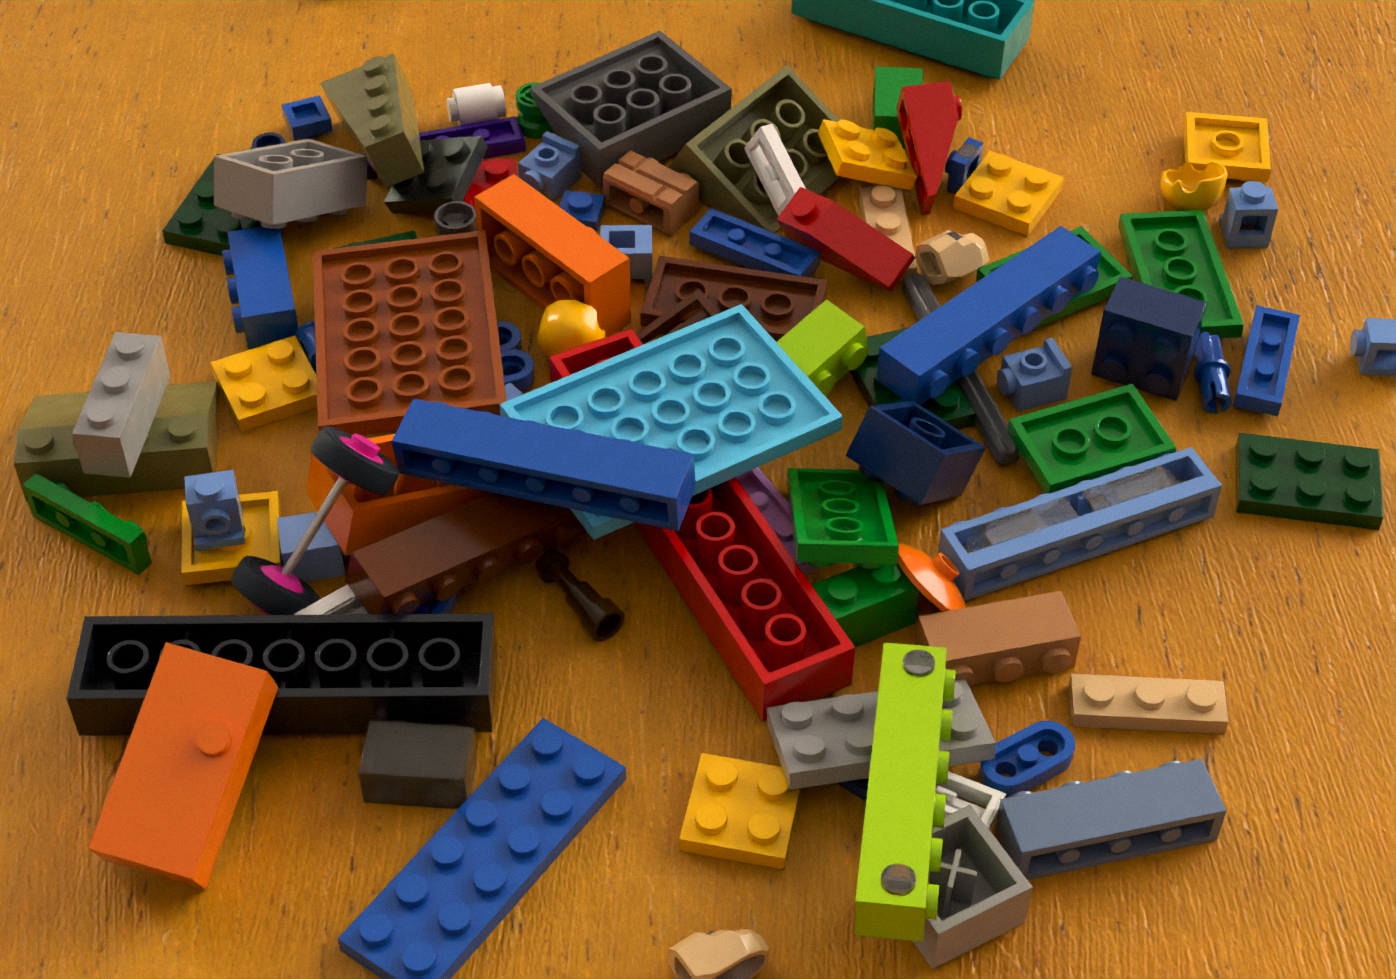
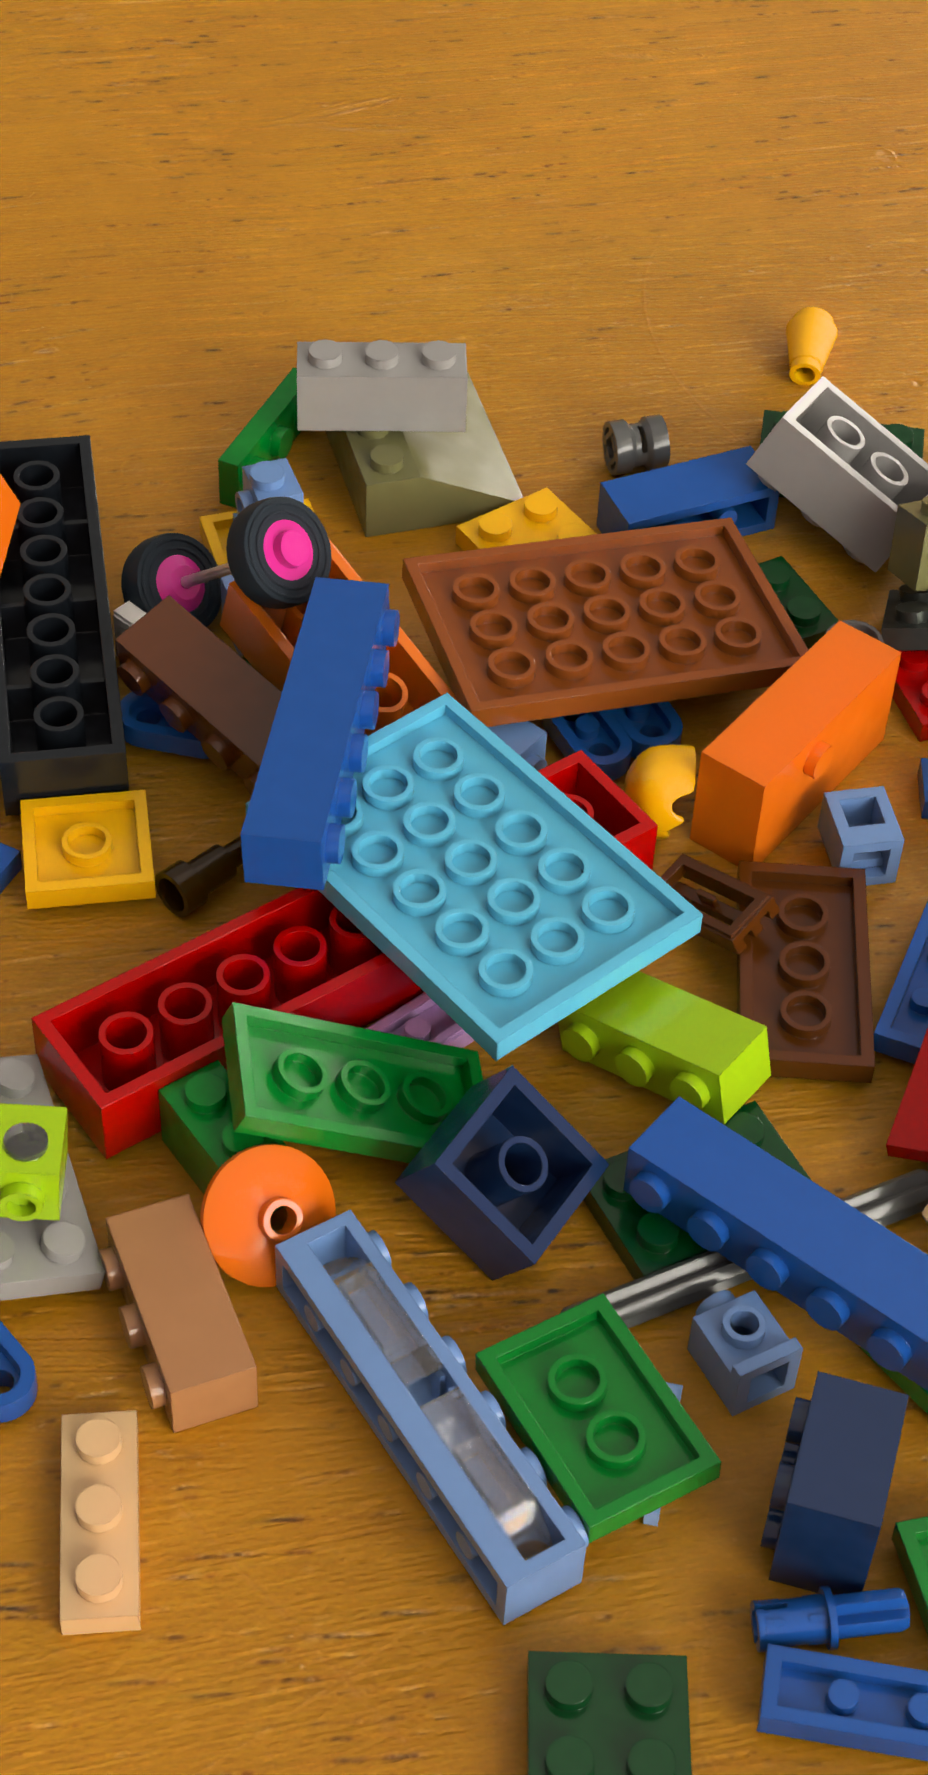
camera: 80 degrees right, 0 degrees up
none -> yellow plate [20,790,156,909]
none -> dark grey wheel [602,414,670,476]
none -> yellow cone [786,307,838,386]

